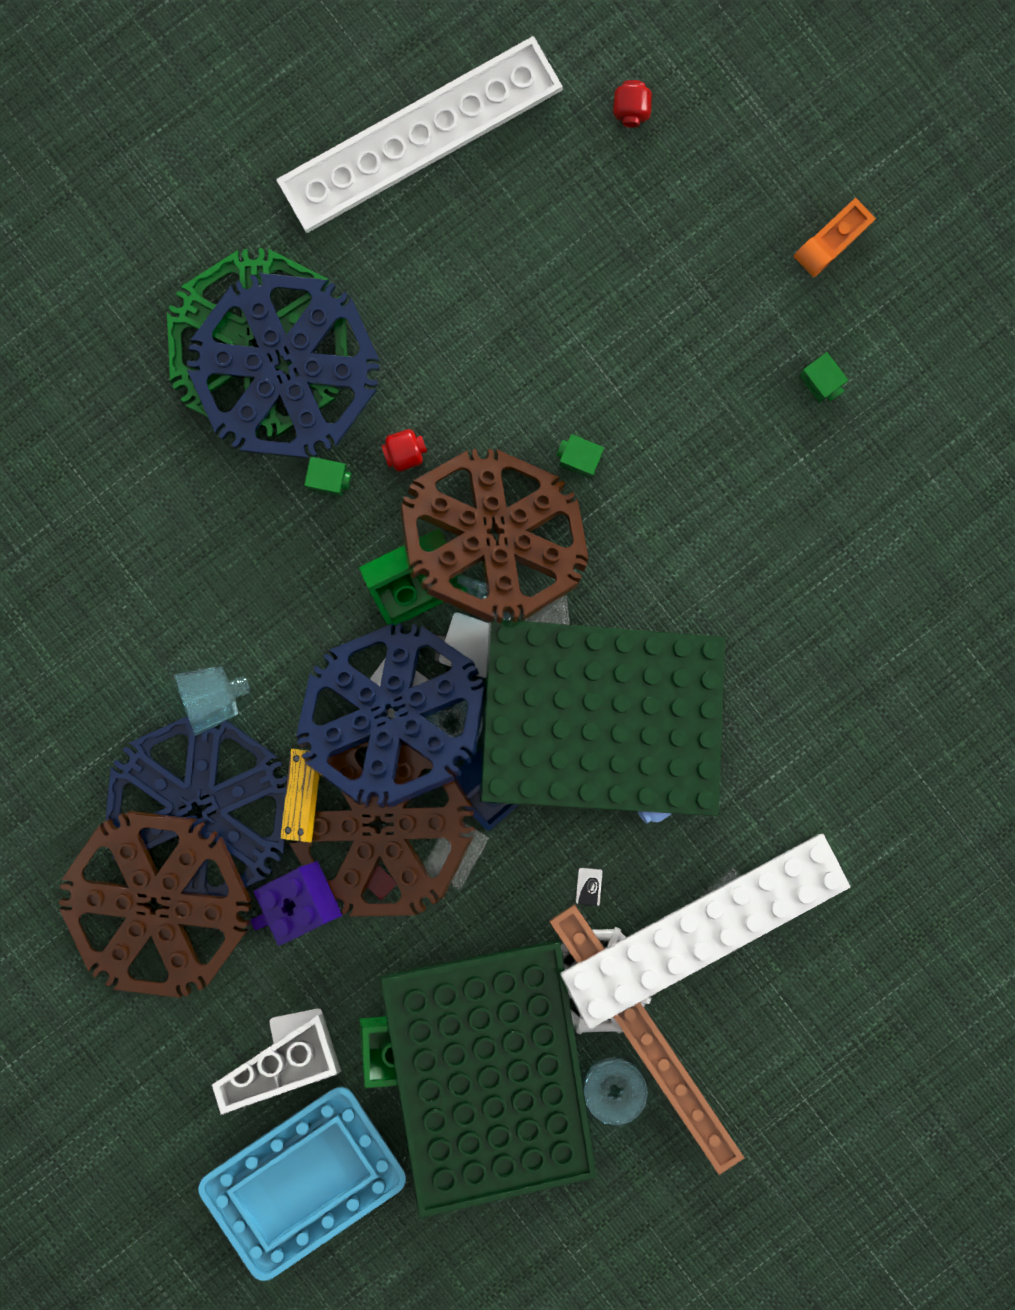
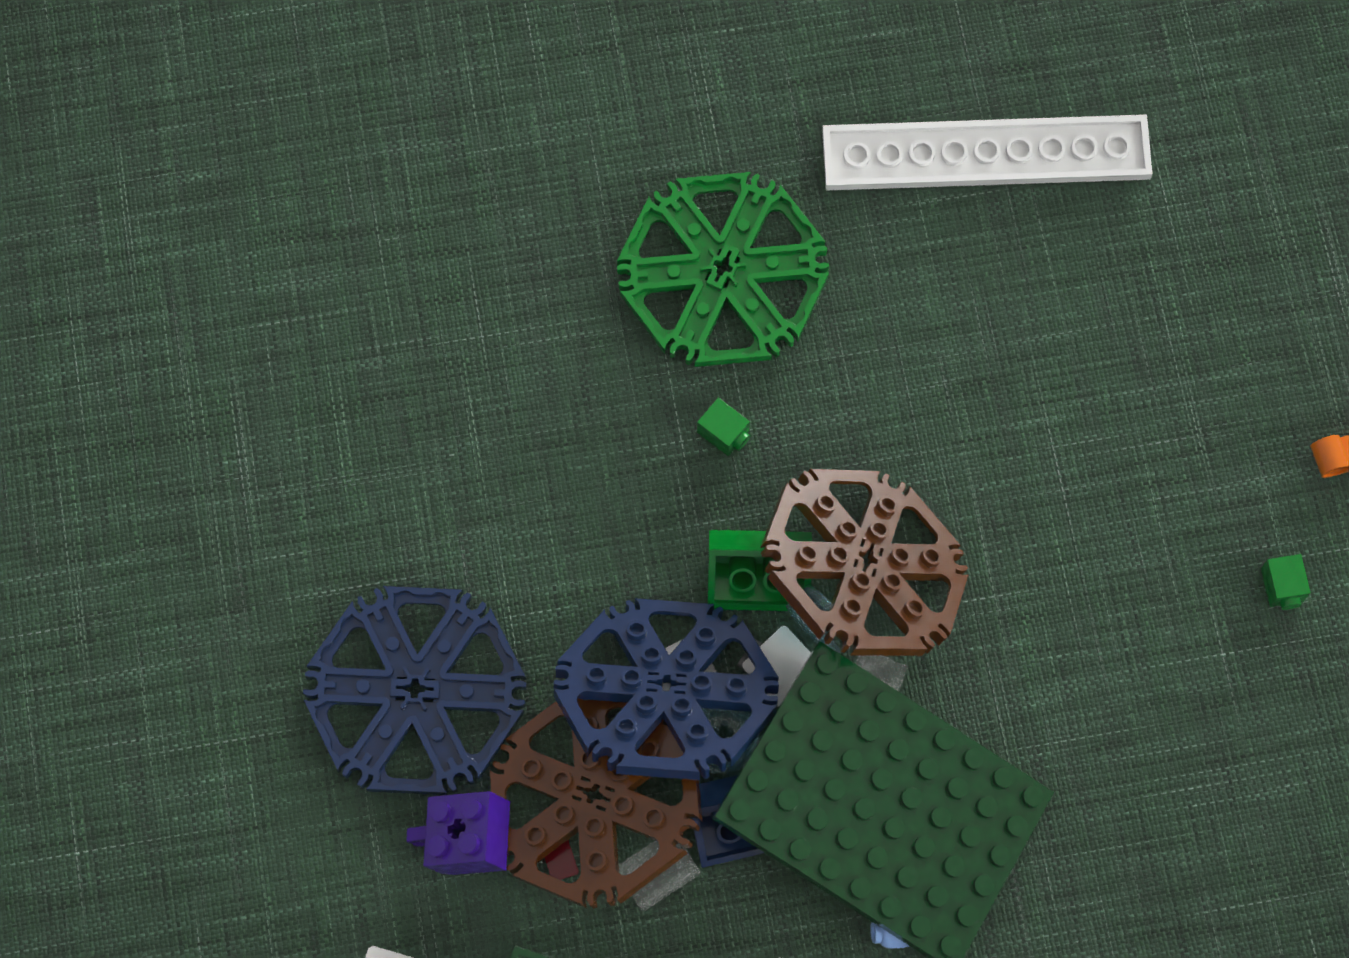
camera: 30 degrees right, 15 degrees down
reddish brown plate [59,811,251,998] -> none
clear light blue torso [174,666,250,736] -> none
dark blue plate [187,273,380,459] -> none
yellow tile [281,749,319,842] -> none
red head [381,429,427,472] -> none
green brick [556,434,604,479] -> none
red head [613,80,652,128] -> none

